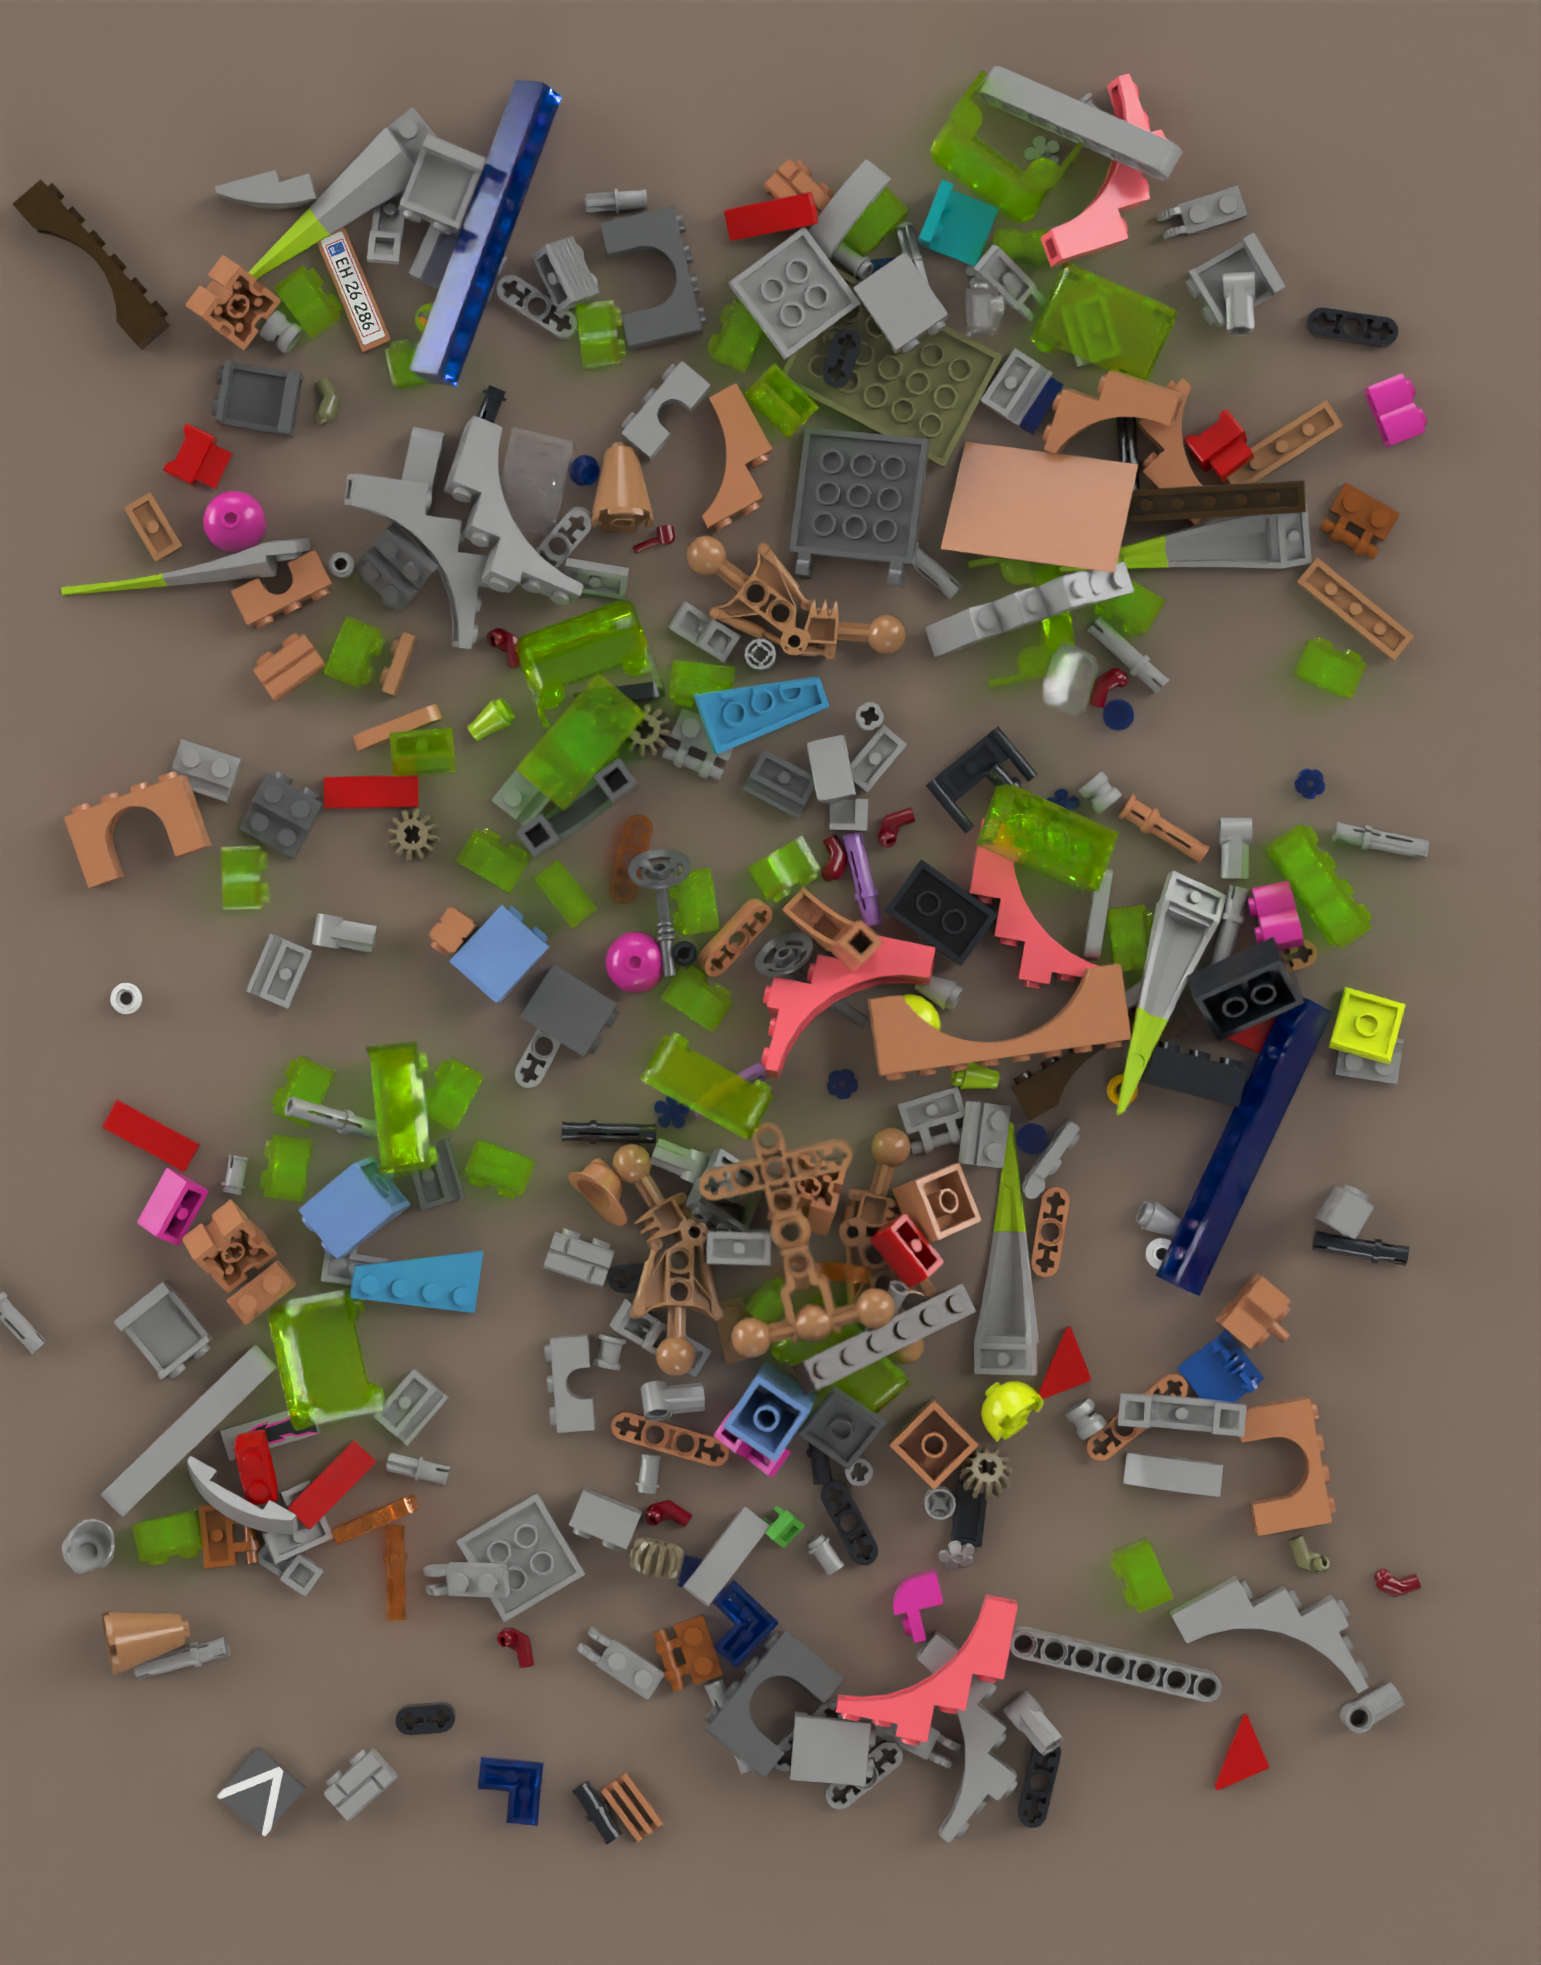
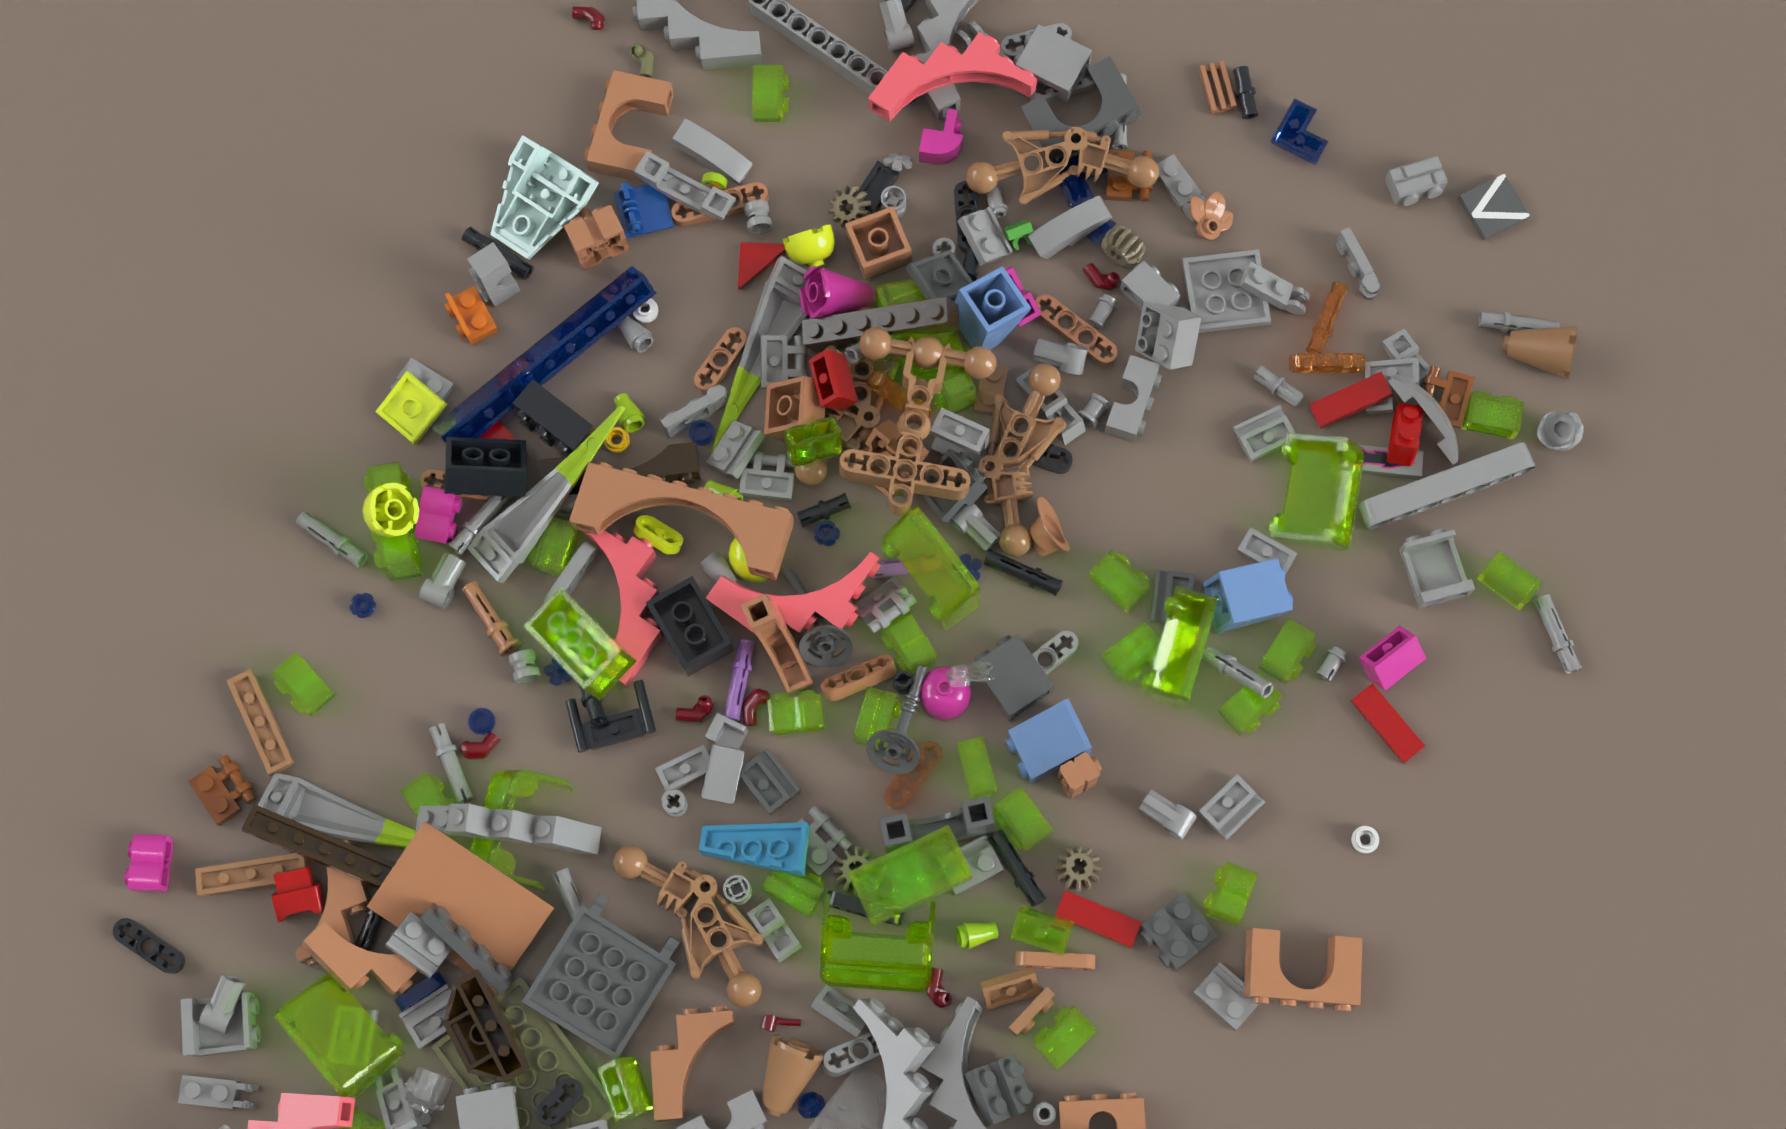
camera: 155 degrees left, 15 degrees down
nougat brick [181,1199,277,1293] -> none
nougat brick [226,1259,298,1325] -> none
nougat brick [253,633,328,702] -> none
dark azure wing [349,1250,484,1313] -> none
black beam [395,1702,456,1735] -> none
dark red arm [497,1627,535,1668] -> none
light grey brick [543,1227,616,1288] -> none
clear slope [1043,644,1099,717] -> none
none -> neon yellow cylinder [362,483,419,537]
none -> light grey plate [385,912,452,978]
none -> dark grey plate [420,903,514,994]
none -> dark brown wedge [443,969,530,1083]
none -> orange bracket [444,286,498,345]
none -> light aqua wedge [490,135,599,260]
none -> lime cone [614,393,645,433]
none -> neon yellow plate [633,515,683,555]
none -> lime tile [701,172,727,190]
none -> light grey plate [760,335,808,388]
none -> clear neon green brick [785,417,842,466]
none -> black pin [797,493,851,527]
none -> dark pink cone [800,266,875,318]
none -> light grey plate [855,576,917,633]
none -> clear plate [946,661,994,687]
none -> light grey plate [958,207,1013,266]
none -> medium nougat piece [966,127,1159,205]
none -> medium nougat plate [980,966,1040,1010]
none -> black pin [988,829,1047,908]
none -> light grey slope [1135,302,1201,370]
none -> nougat plate [1190,191,1233,241]
none -> light grey hinge [1336,227,1380,300]
none -> clear neon green brick [1476,551,1543,611]

